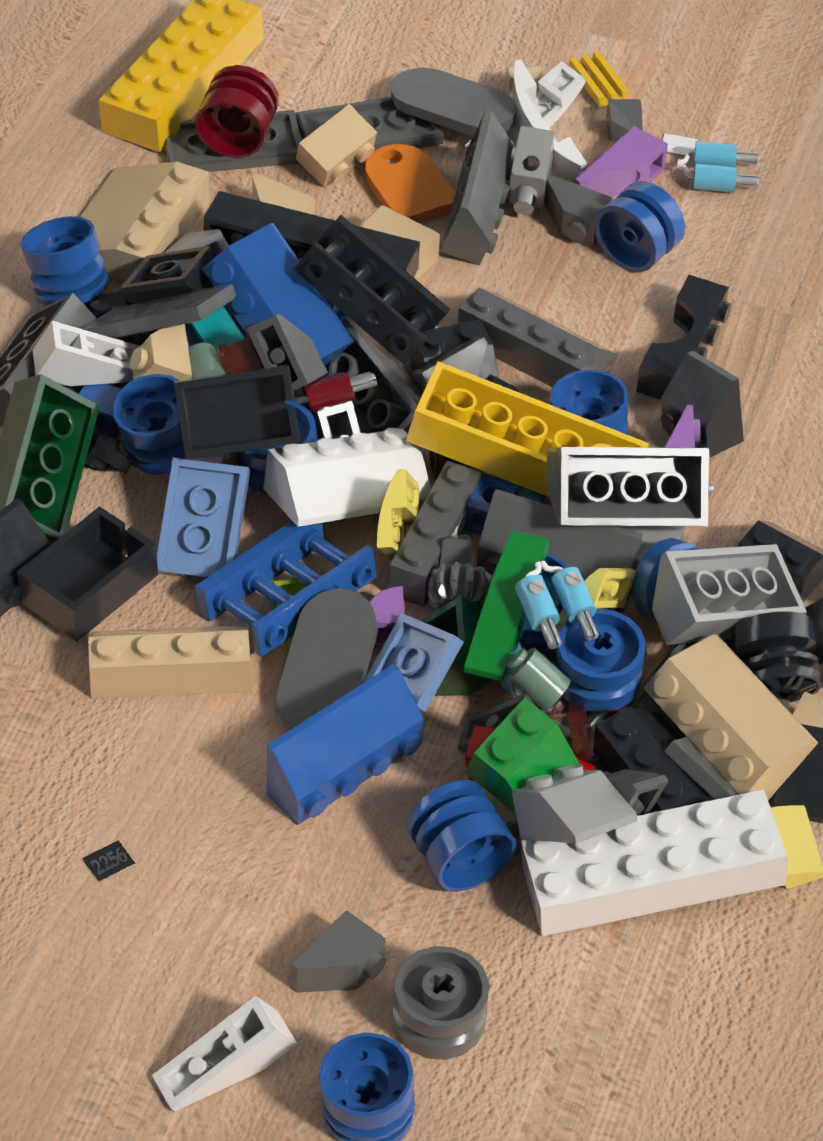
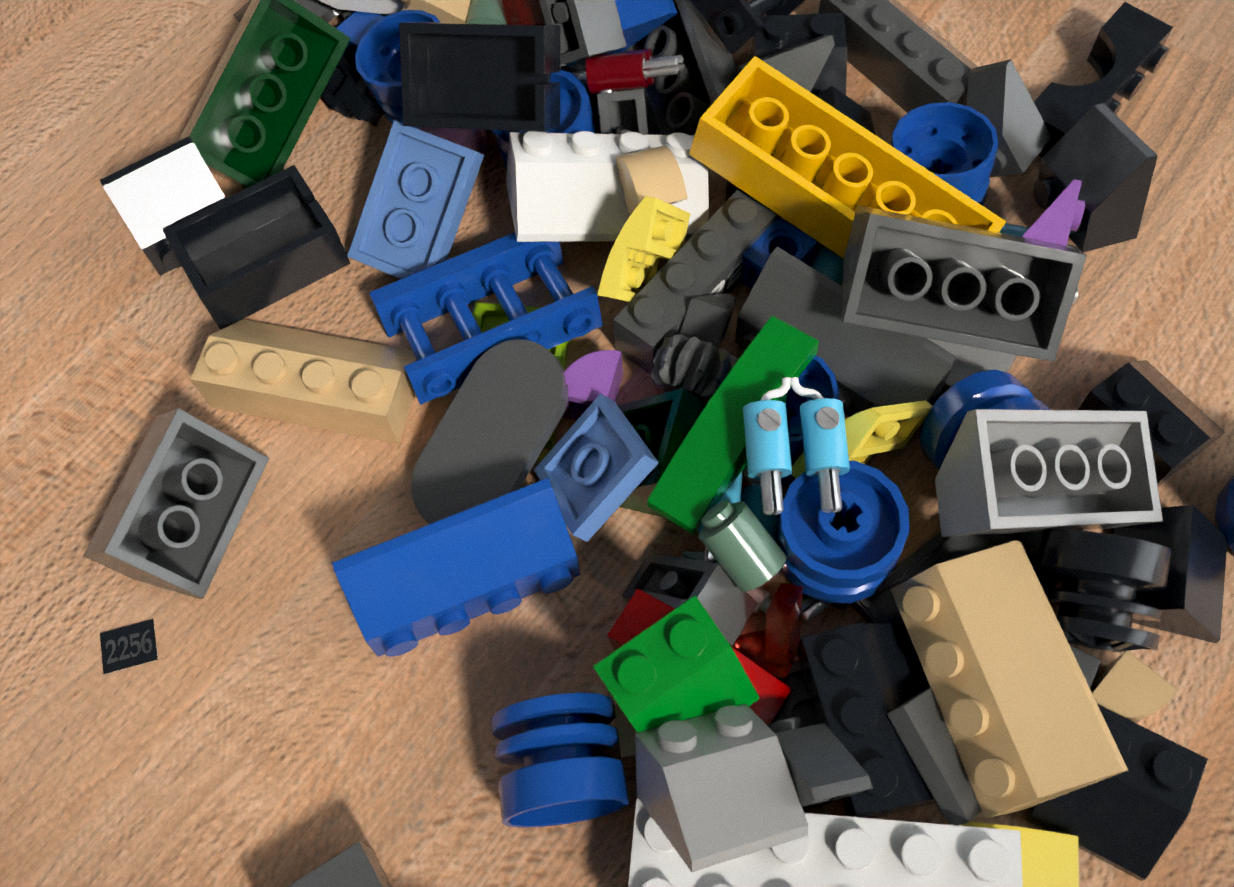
camera: 25 degrees right, 15 degrees up
none -> dark grey slope [83,408,269,599]
none -> tan brick [615,146,688,215]
none -> dark grey slope [967,59,1052,178]

